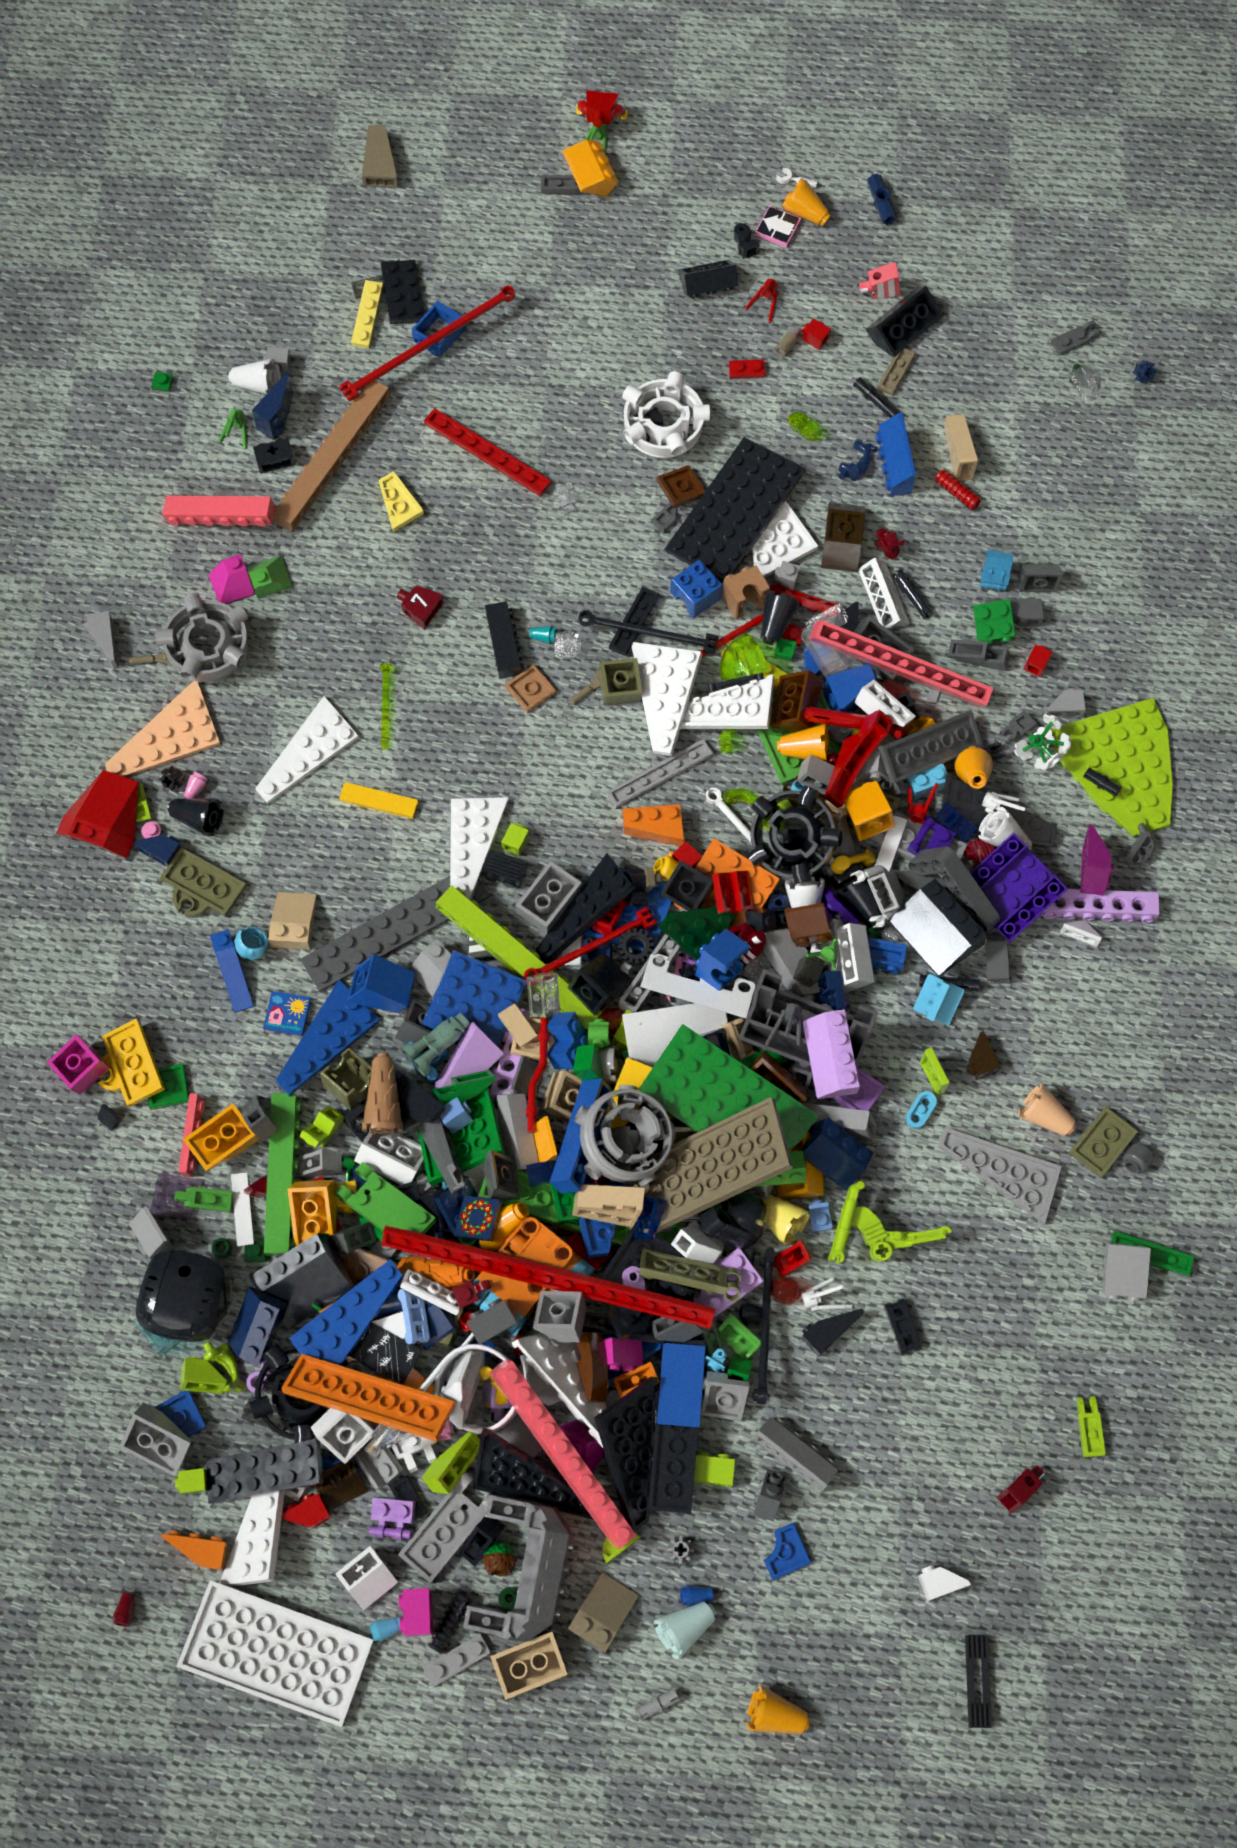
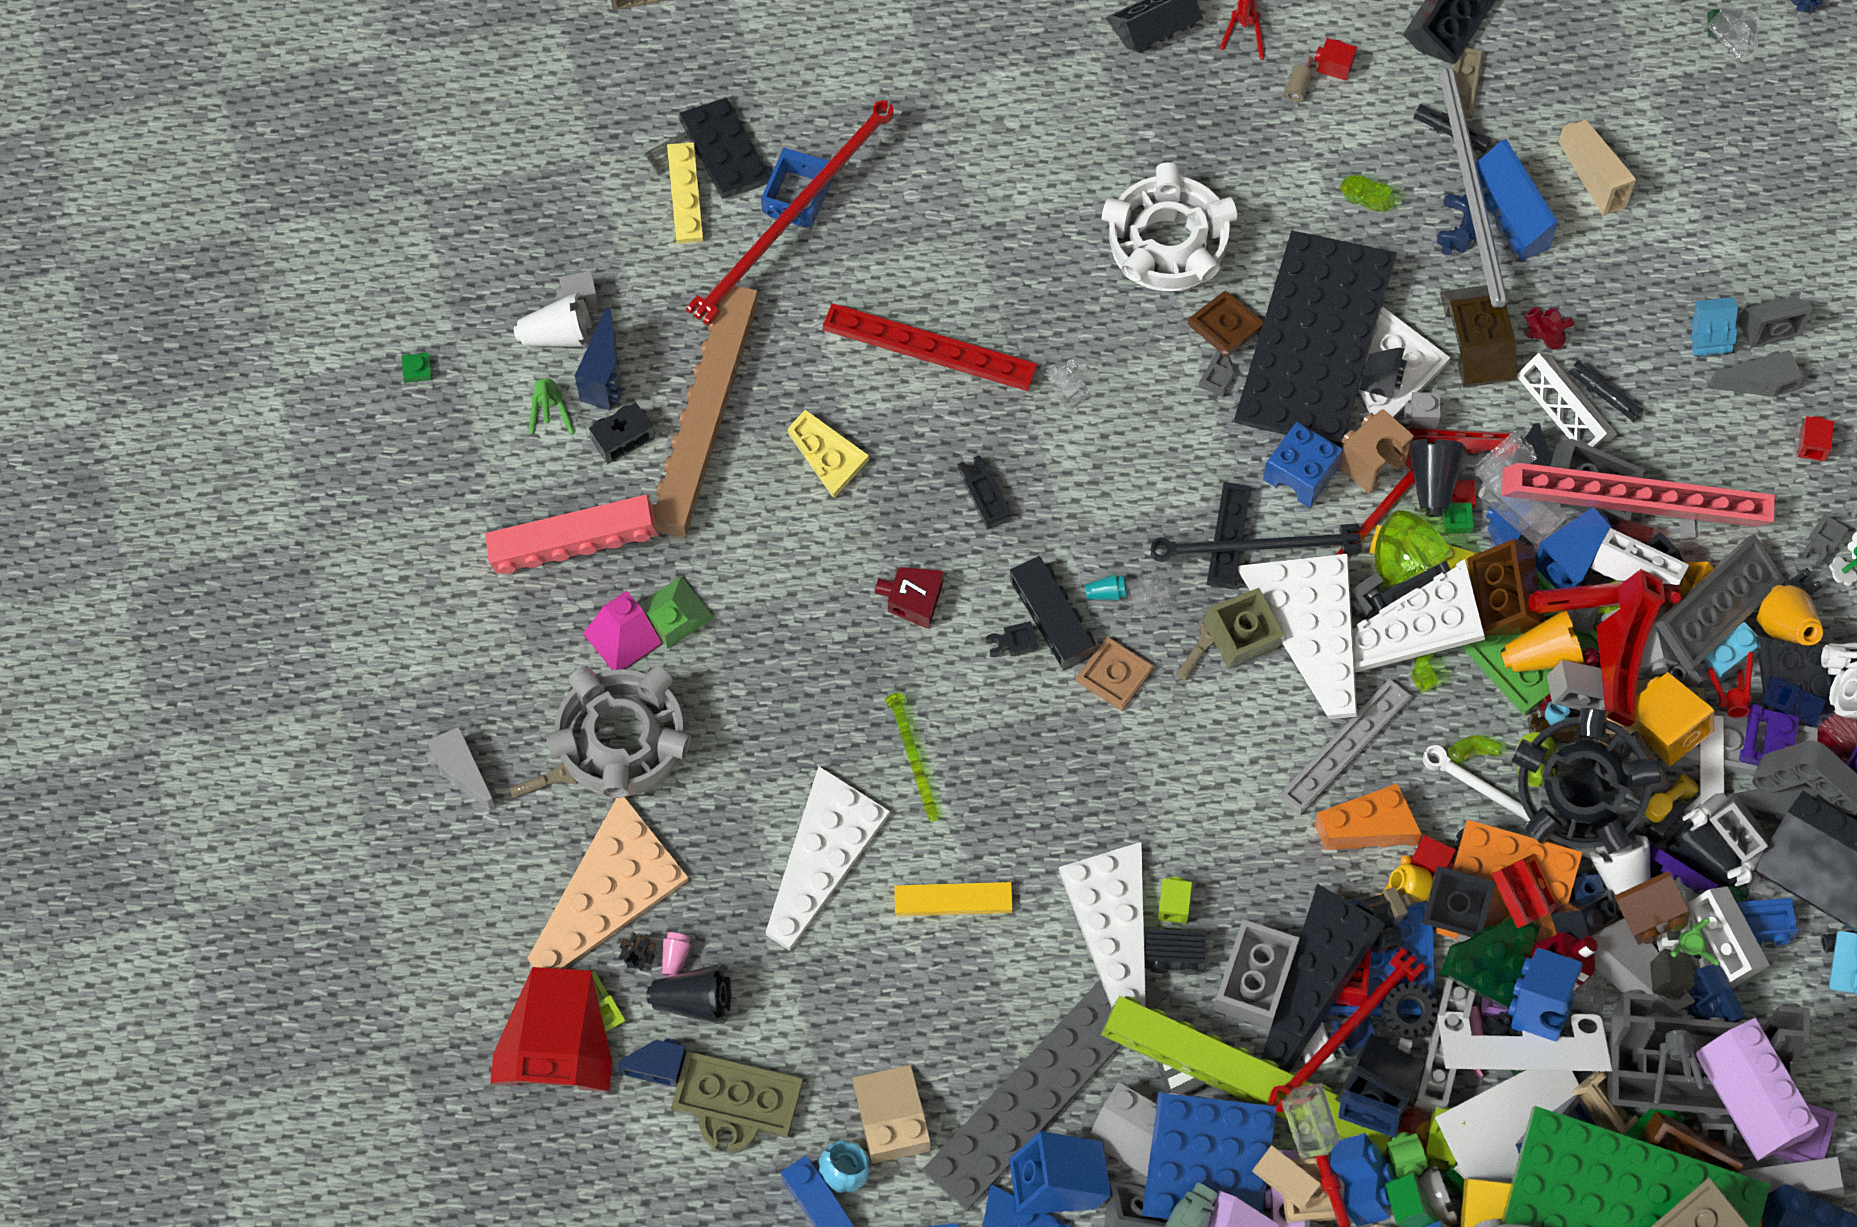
camera: 15 degrees left, 5 degrees down
bright pink plate [141,822,161,839] -> none
black slope [647,407,663,427] -> none
red plate [728,359,765,379] -> none
red piece [935,469,981,511] -> none
dark grey slope [948,639,1010,670] -> none
green plate [973,599,1016,644] -> none
none -> black hinge [957,455,1012,530]
none -> black plate [986,621,1038,657]
none -> dark blue tile [1338,1090,1403,1138]
none -> dark grey bracket [1350,572,1384,620]
none -> black slope [1360,347,1407,399]
none -> light grey axle [1439,68,1508,308]

